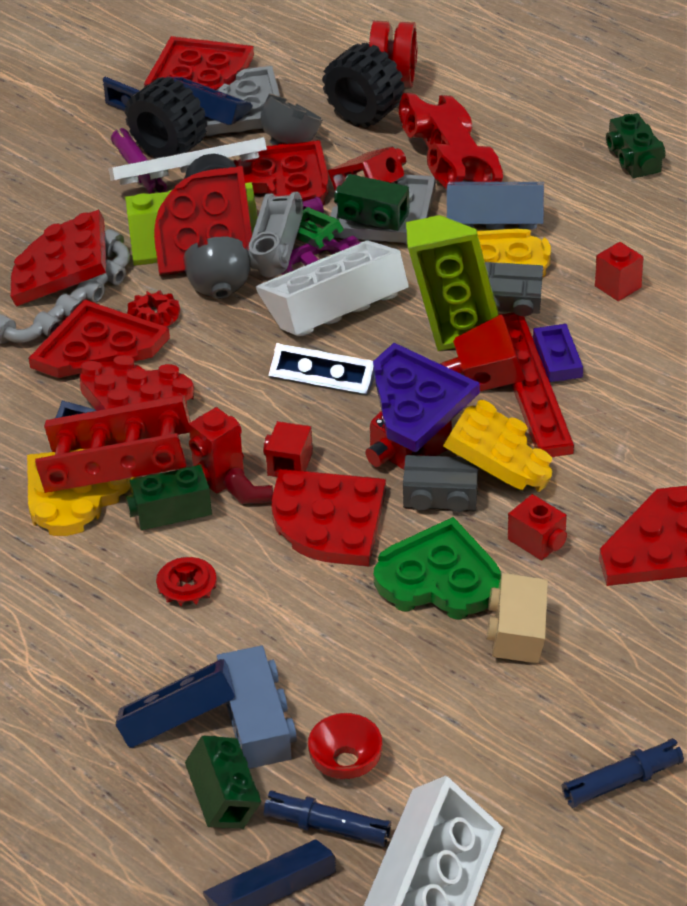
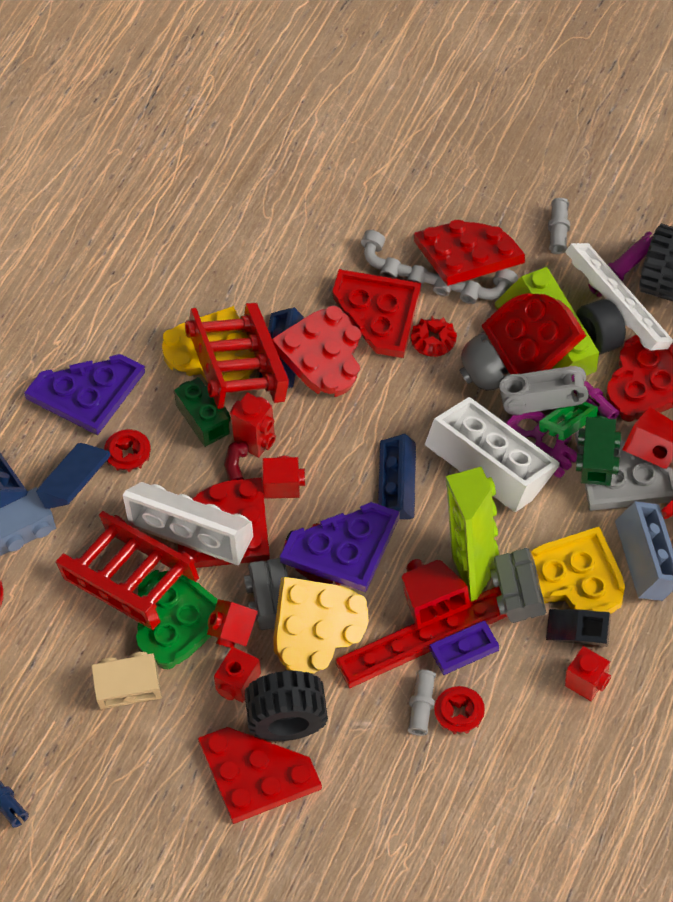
camera: 75 degrees right, 15 degrees up
none -> dark purple plate [24,354,145,435]
none -> dark blue slope [36,443,111,509]
none -> red fence [55,511,199,630]
none -> white slope [123,482,253,566]
none -> red brick [207,599,258,649]
none -> black tyre [245,671,328,741]
none -> light grey pin [408,670,436,736]
none -> red gear [434,686,485,734]
none -> black slope [546,609,611,647]
none -> light grey pin [548,198,570,254]

